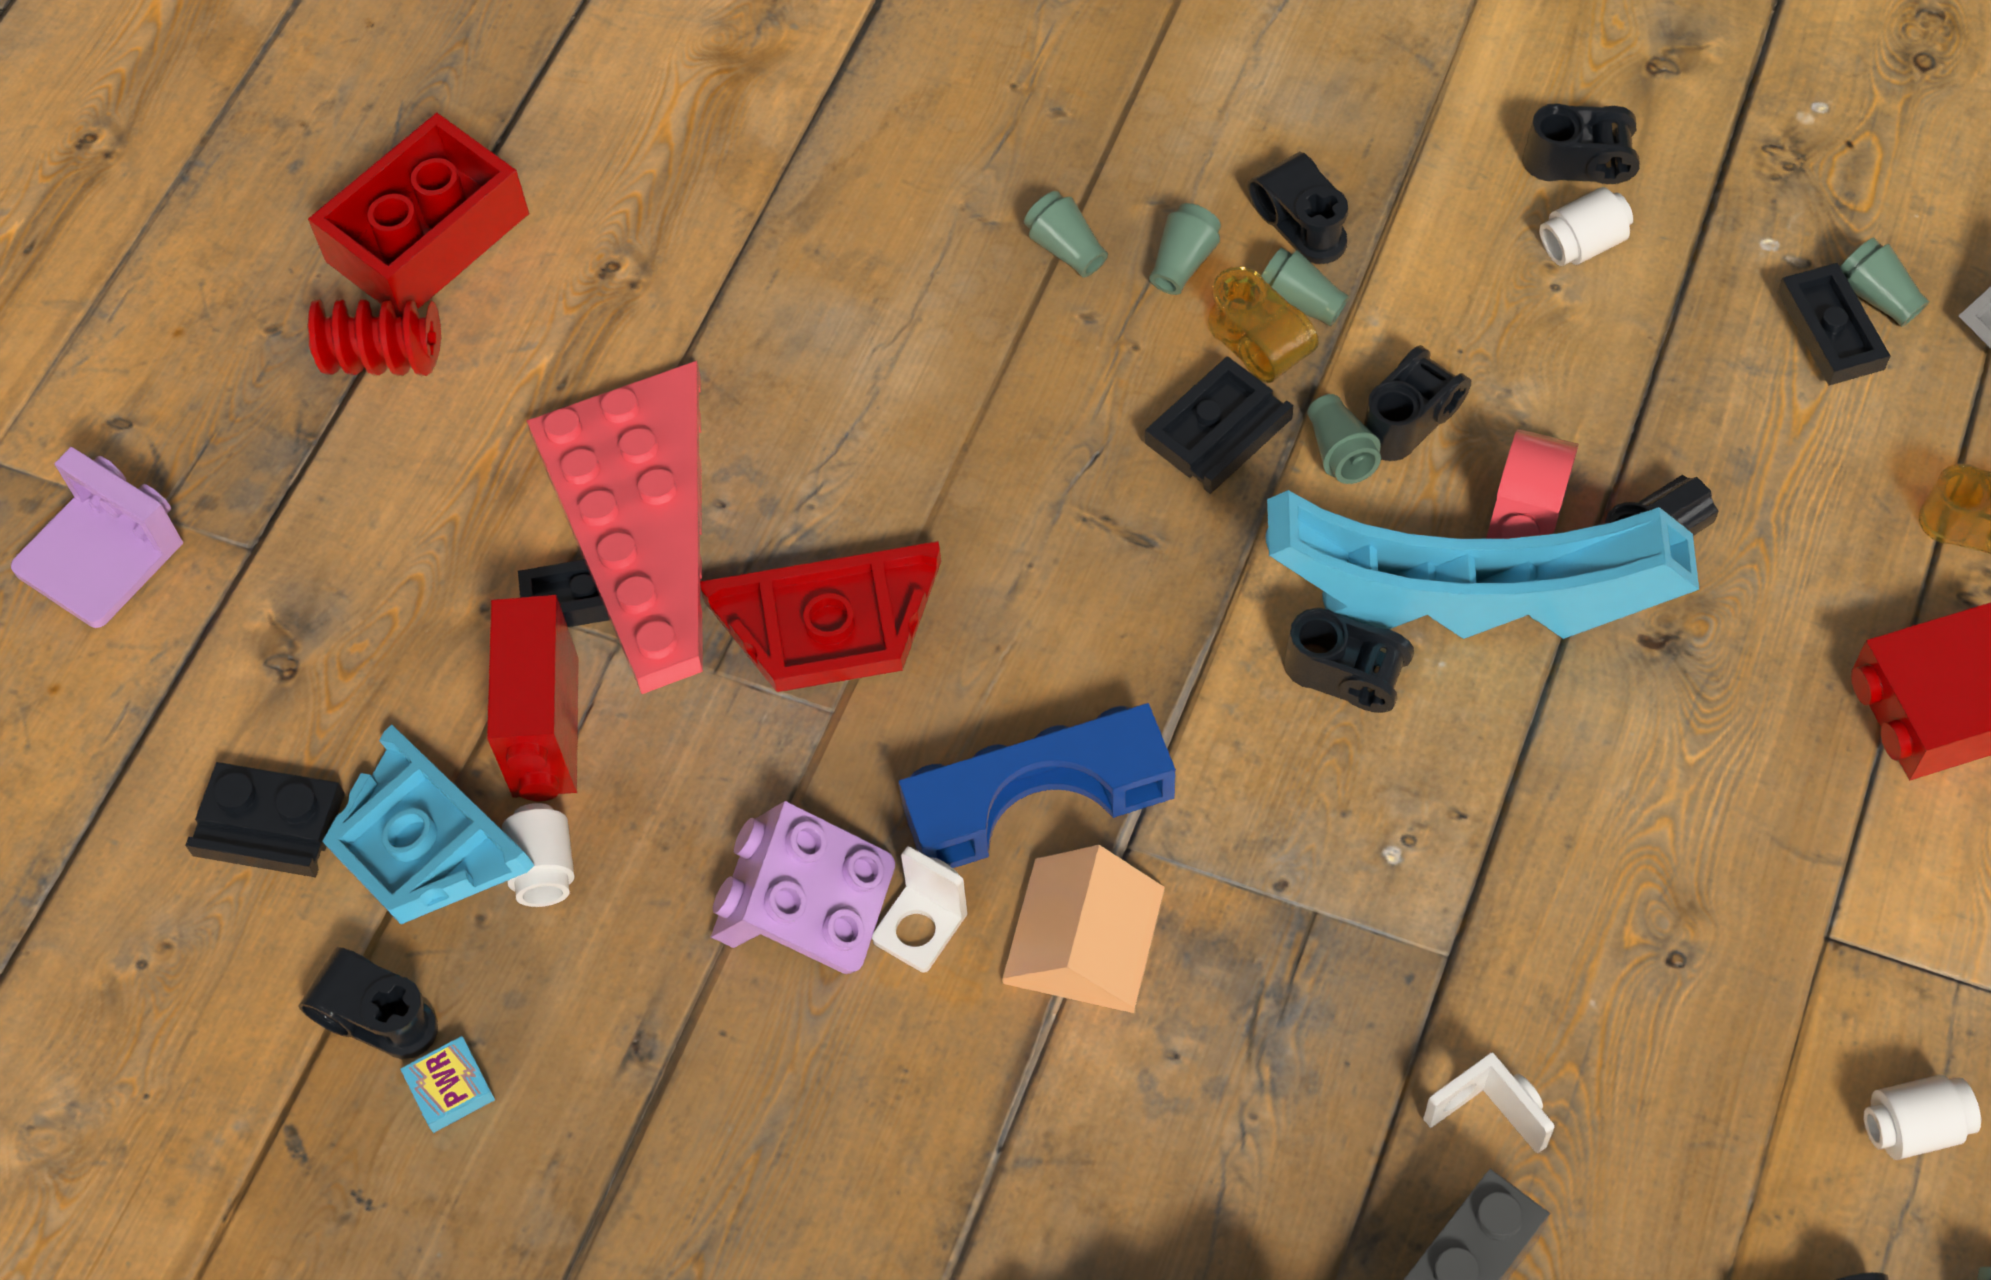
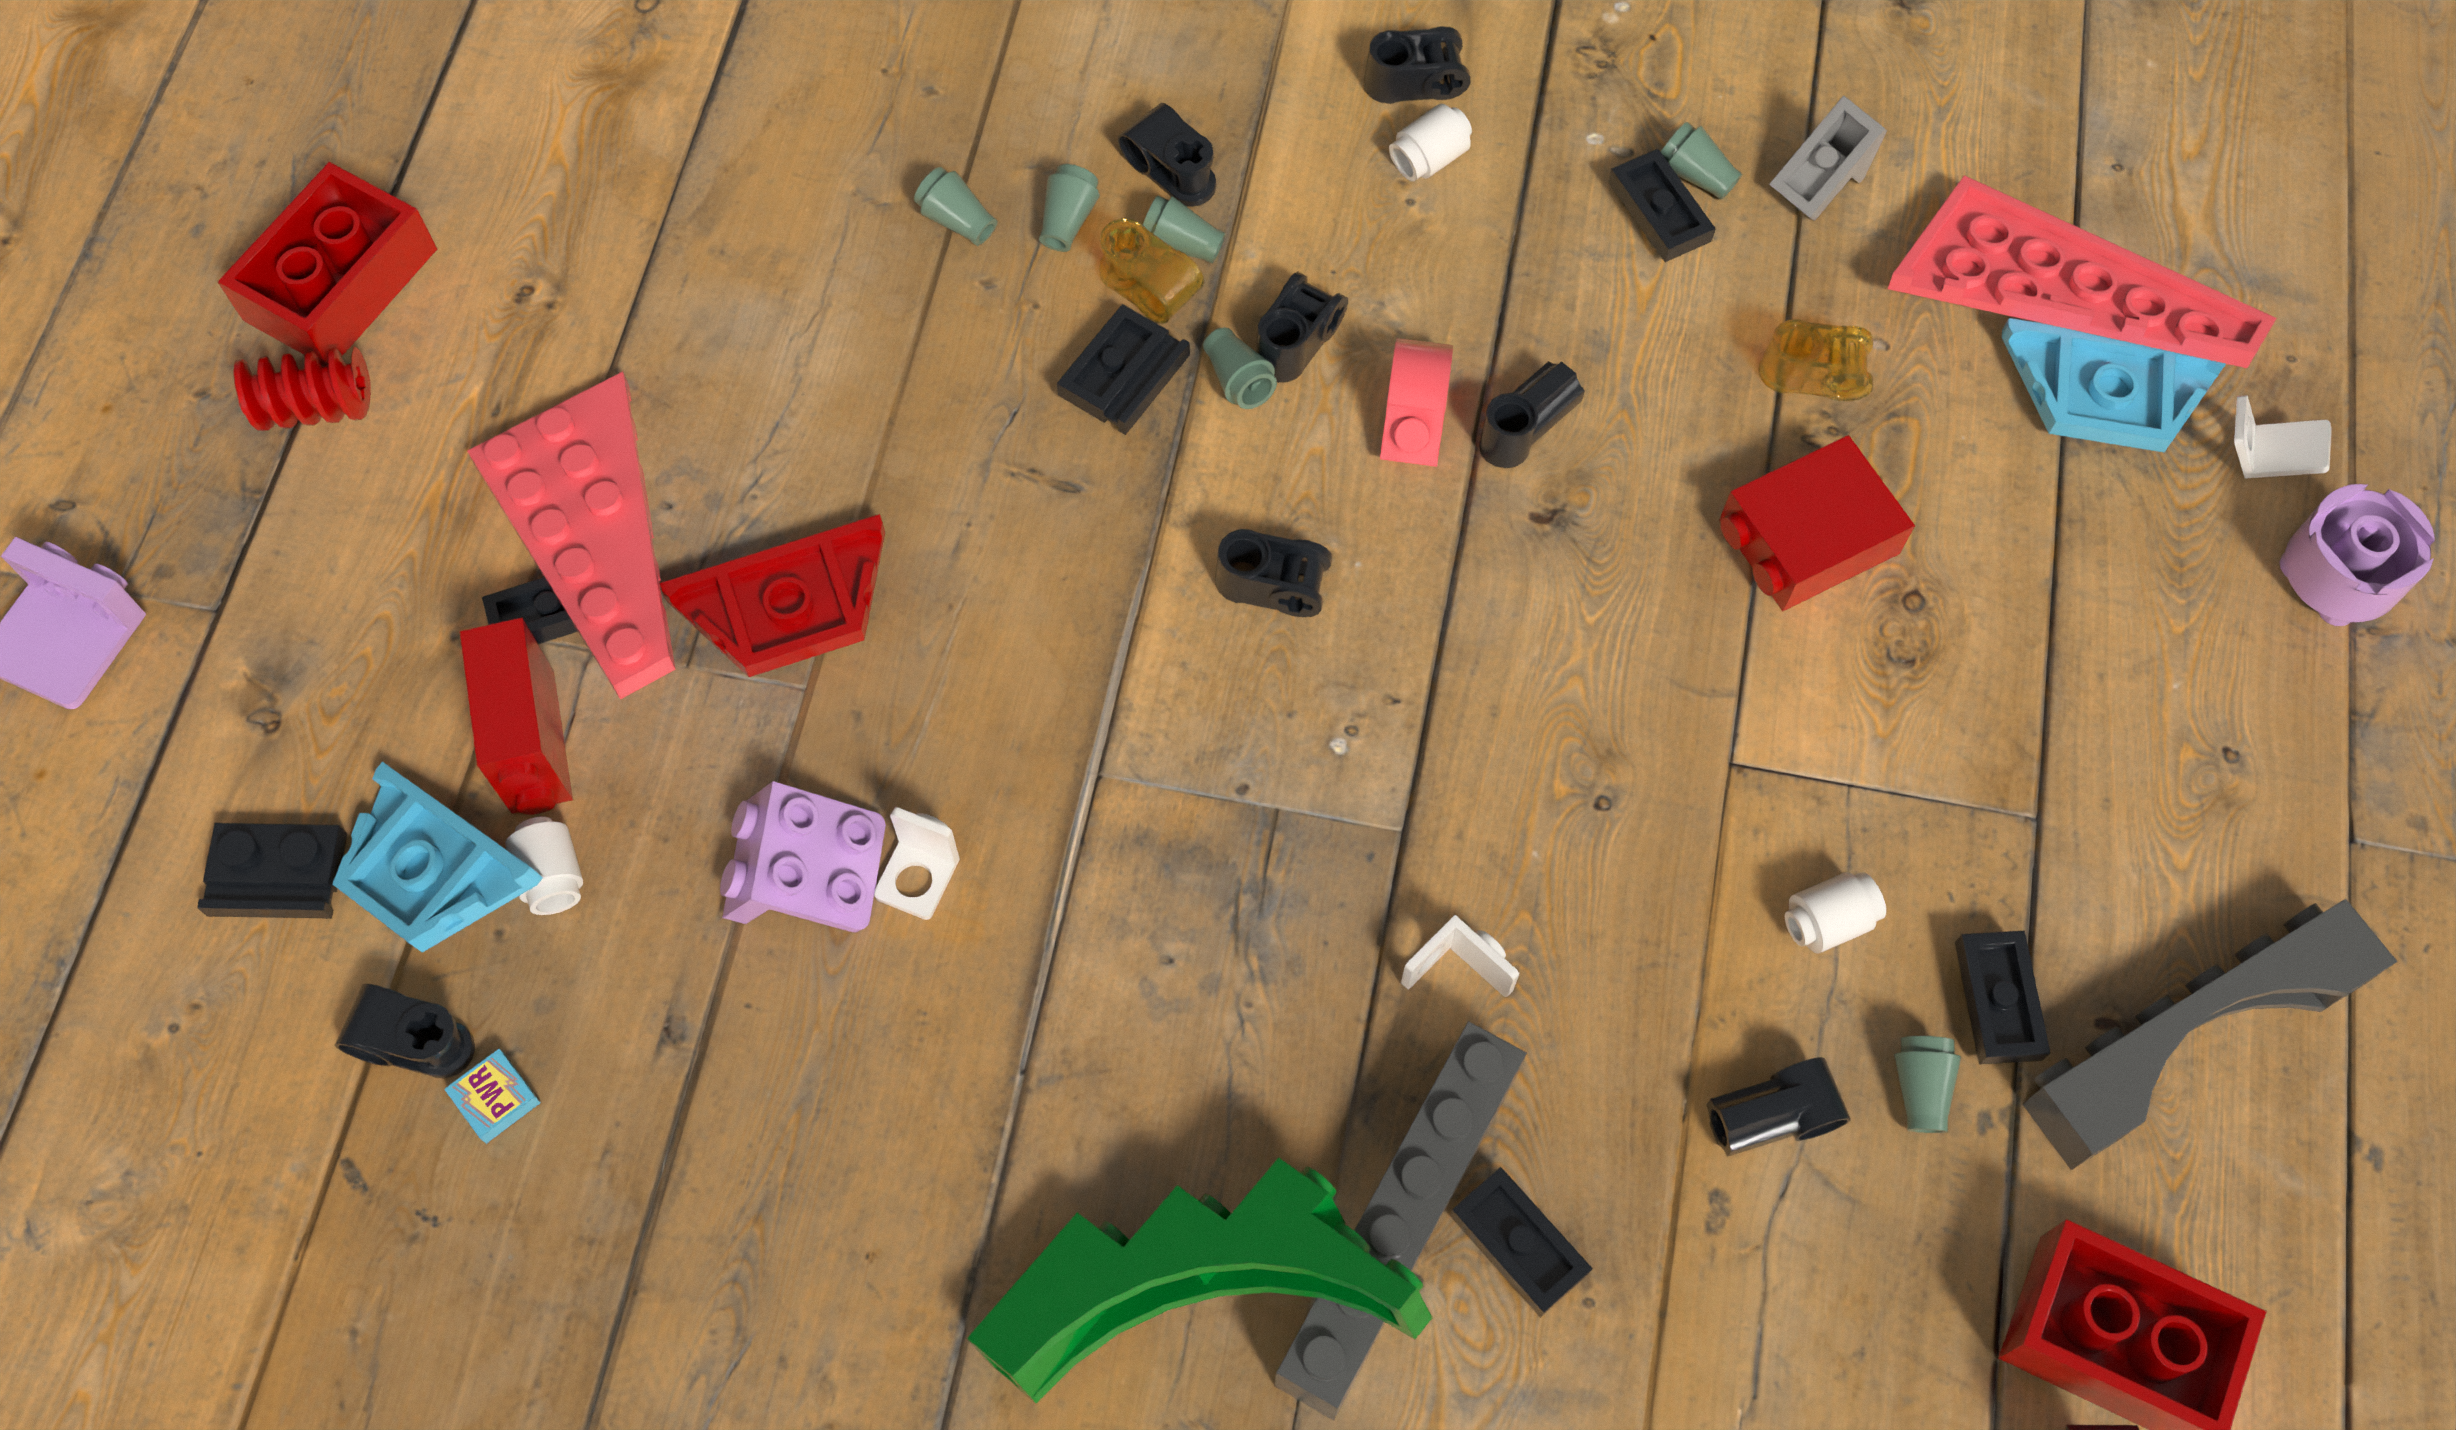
camera: 15 degrees left, 5 degrees up
blue arch [898,703,1176,868] -> none
light nougat slope [1003,845,1165,1013] -> none
medium azure arch [1266,490,1699,639] -> none

